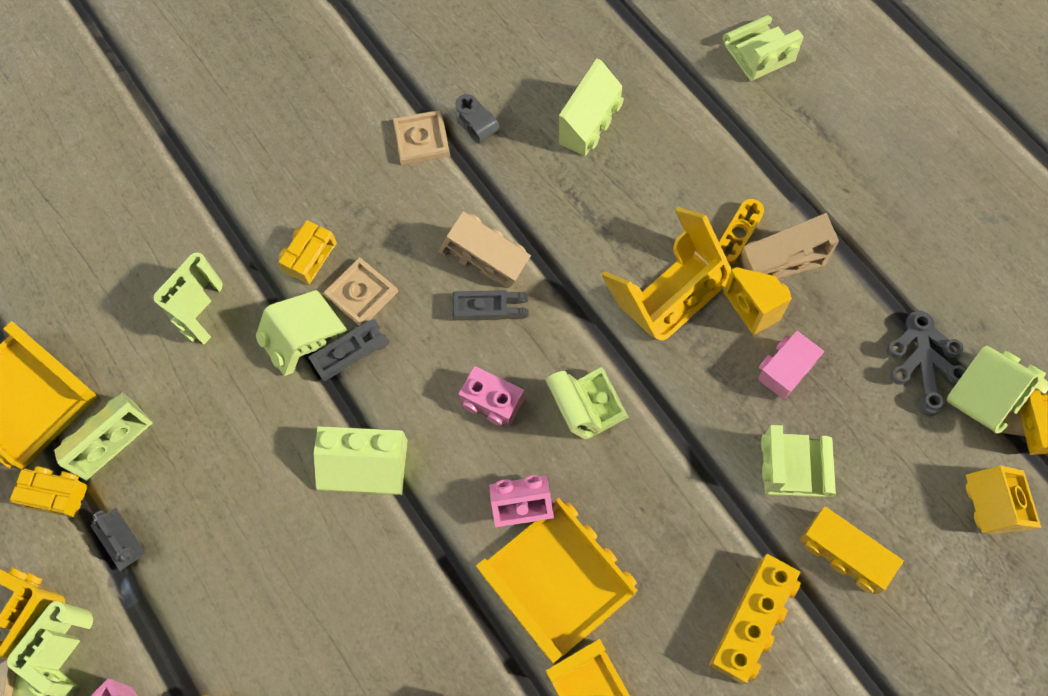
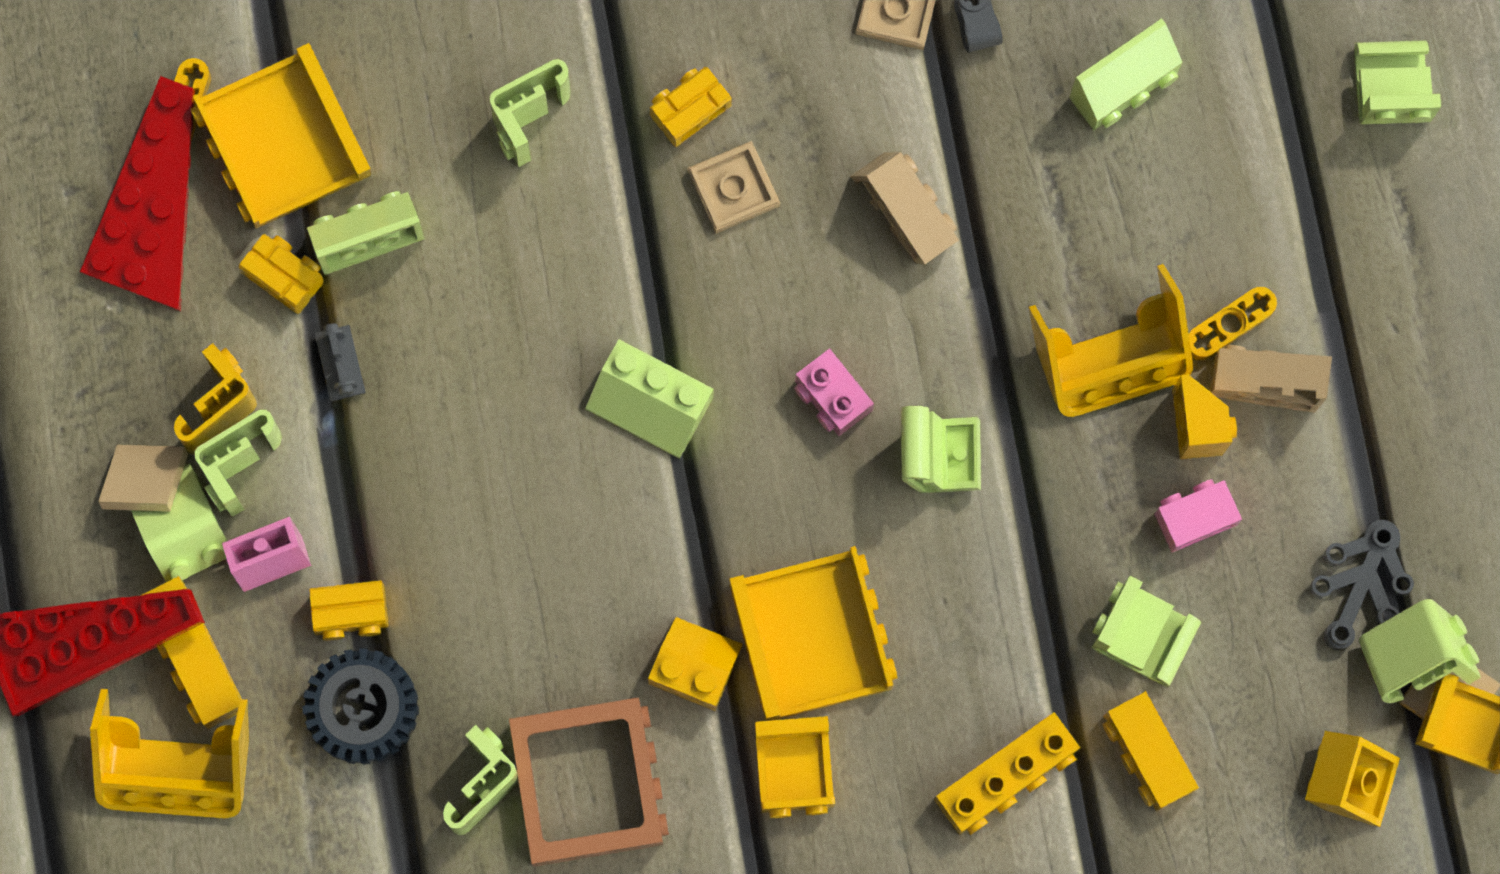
camera: 15 degrees right, 10 degrees up
yellowish green piece [256,290,348,376] -> none
dark grey plate [309,319,389,382] -> none
dark grey hinge [453,290,529,320] -> none
bright pink brick [489,475,554,527] -> none
none -> yellow slope [648,617,743,711]

